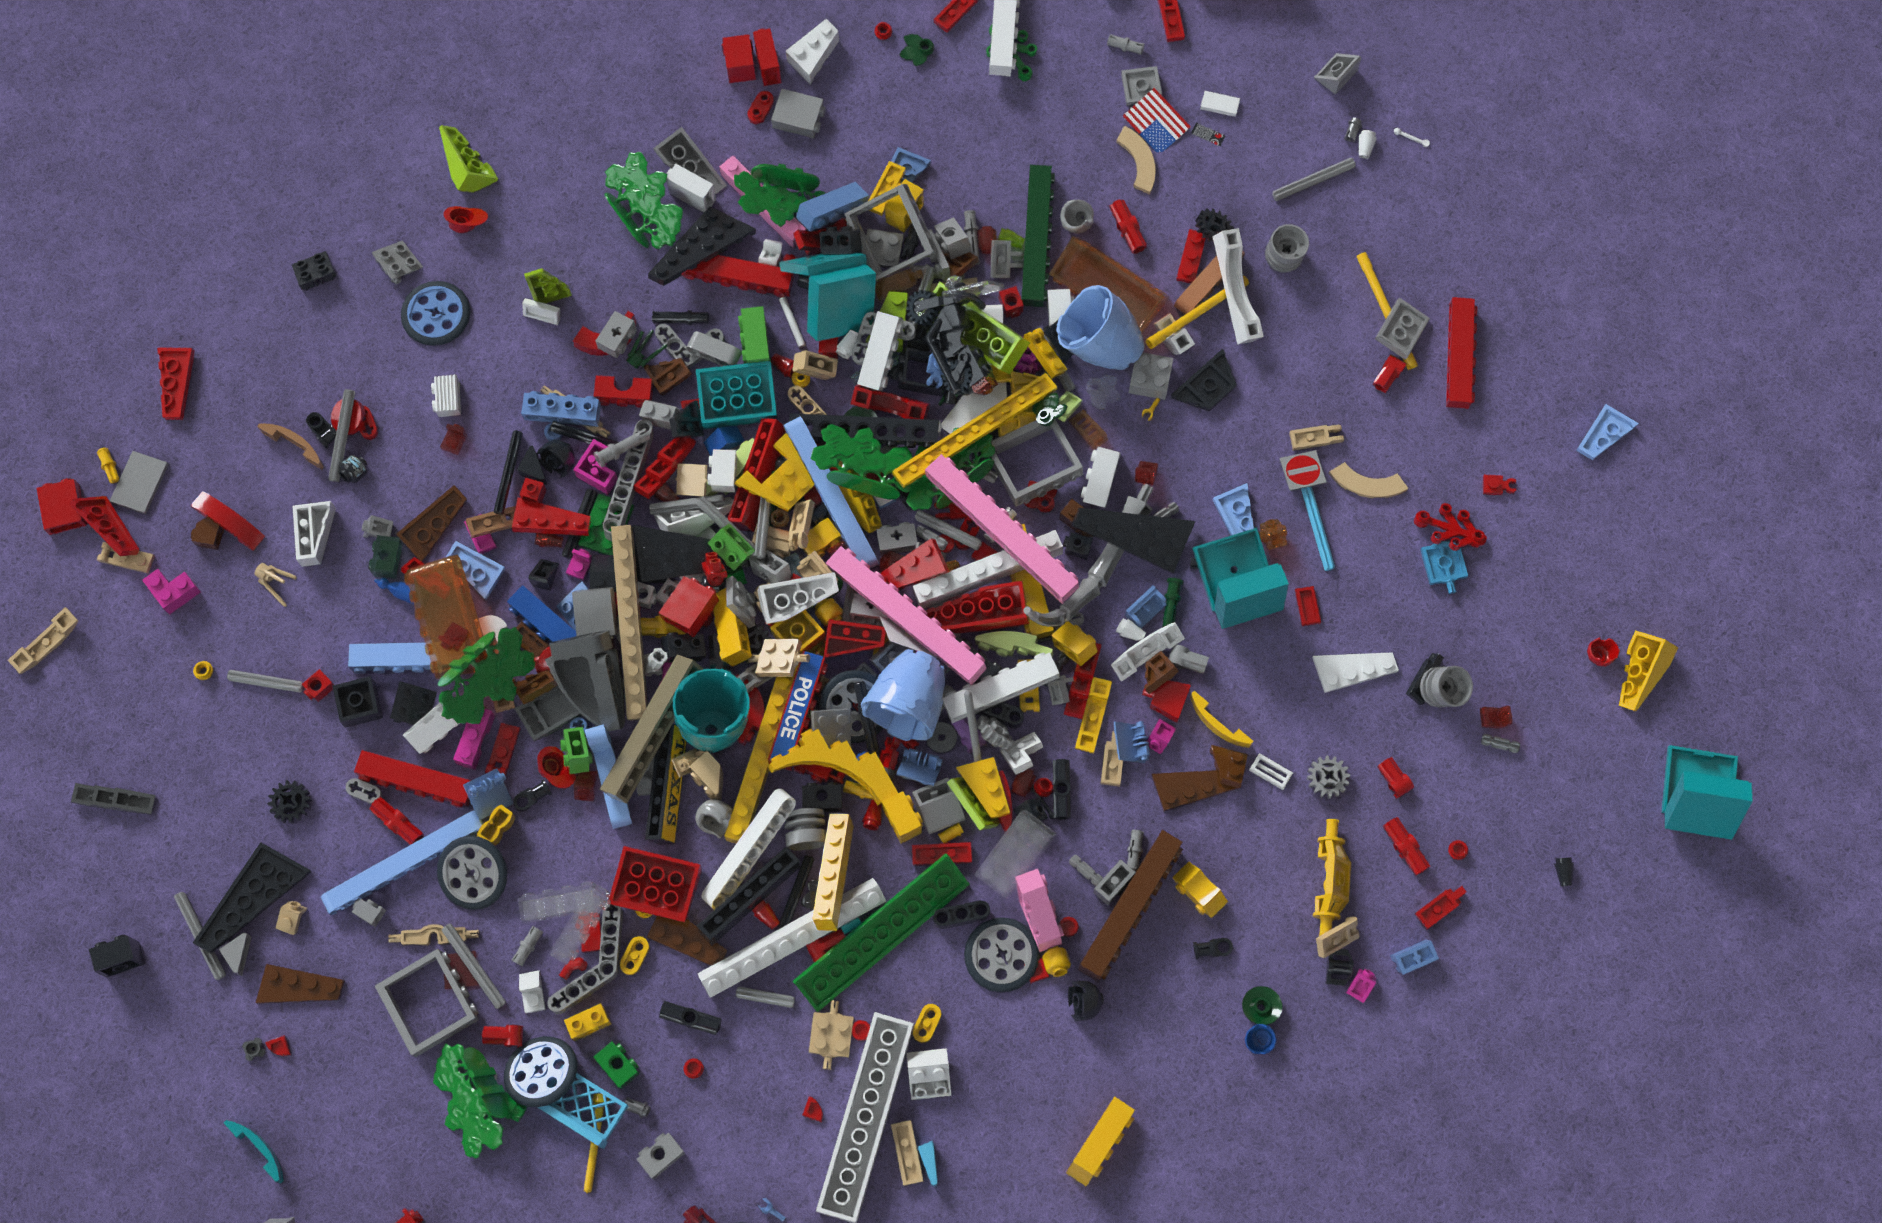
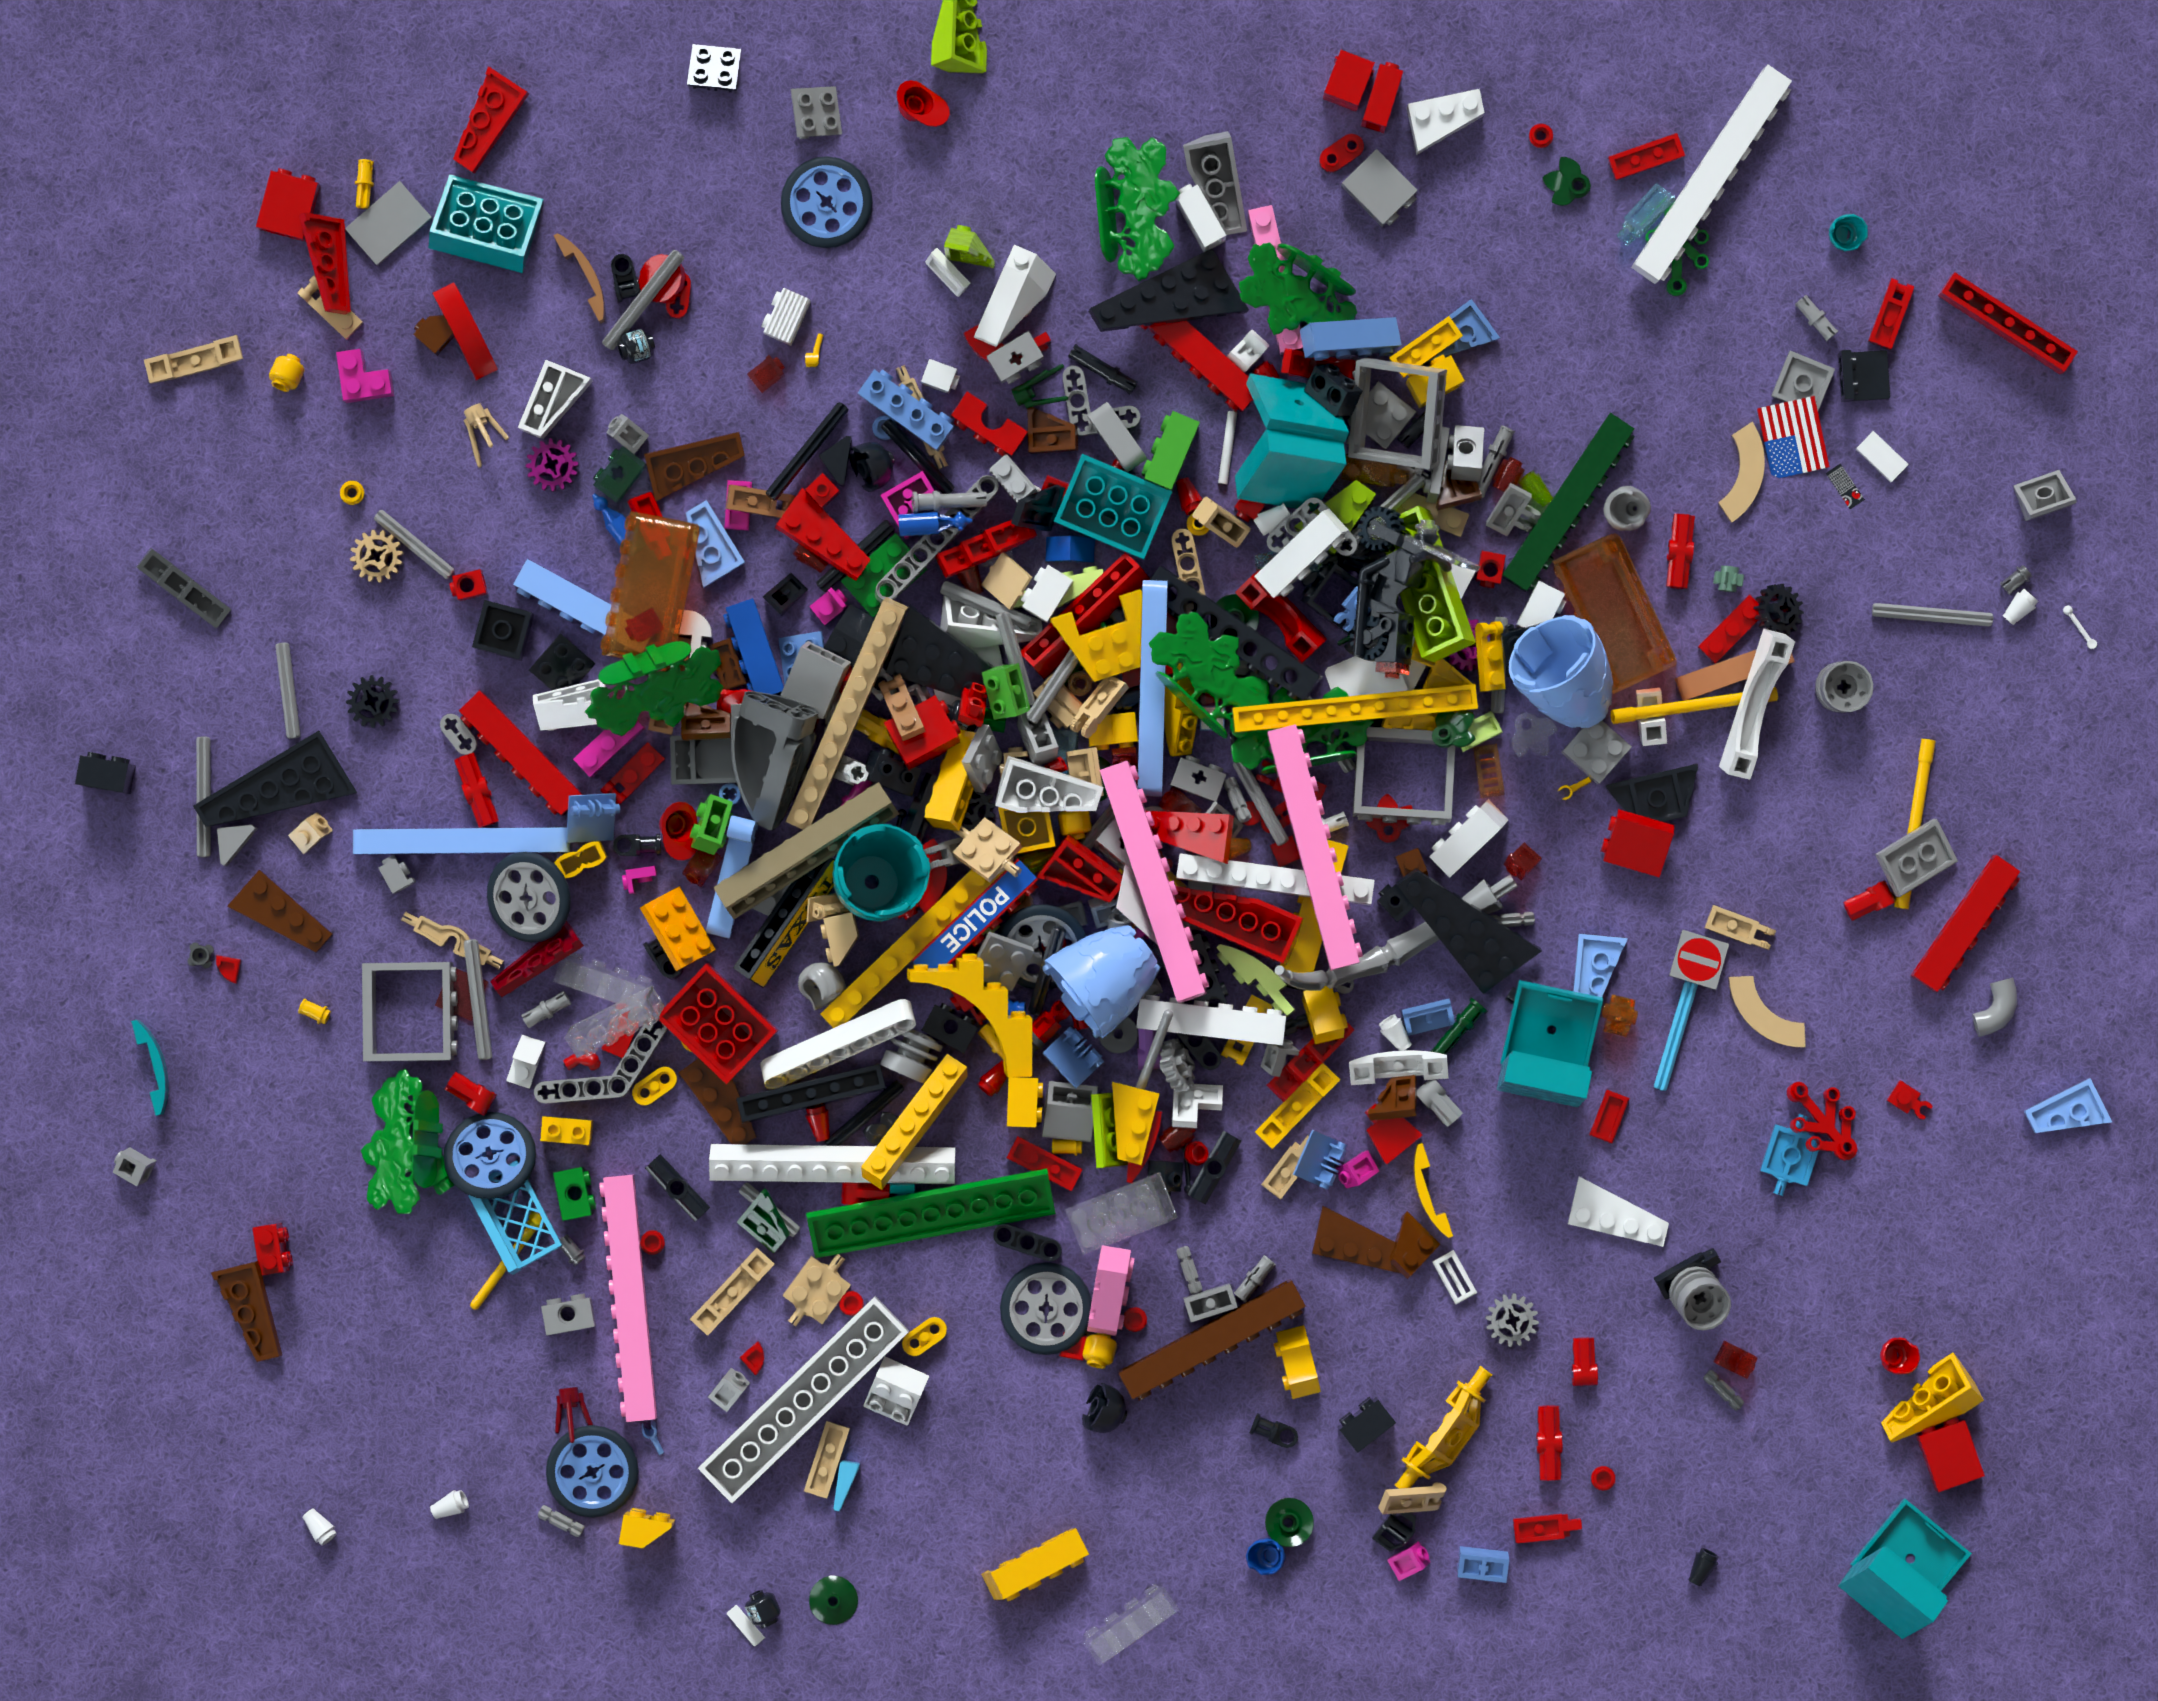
camera: 30 degrees right, 15 degrees up
none -> yellow head [269,354,305,392]
none -> light grey axle [275,642,300,739]
none -> yellow pin [298,999,331,1024]
none -> tan gear [350,530,404,583]
none -> teal slope [428,174,543,273]
none -> dark red wing [490,921,584,997]
none -> magenta gear [525,438,579,492]
none -> bright pink brick [600,1174,657,1422]
none -> dark pink bracket [622,866,657,894]
none -> light orange plate [640,886,716,971]
none -> black piece [643,939,683,979]
none -> tan slope [690,1248,775,1336]
none -> light grey bracket [708,1368,750,1412]
none -> wing [737,1188,790,1254]
none -> yellow hand [805,333,824,367]
none -> medium nougat plate [878,674,926,741]
none -> blue wheel [898,512,972,536]
none -> white brick [921,359,960,394]
none -> white wedge [974,245,1056,347]
none -> clear brick [1082,1583,1180,1666]
none -> black brick [1338,1396,1396,1453]
none -> red brick [1600,809,1674,877]
none -> clear light blue hinge [1616,184,1676,246]
none -> sand green gear [1713,566,1744,592]
none -> black bracket [1838,350,1890,402]
none -> red brick [1916,1417,1985,1492]
none -> light grey cylinder [1972,978,2018,1037]

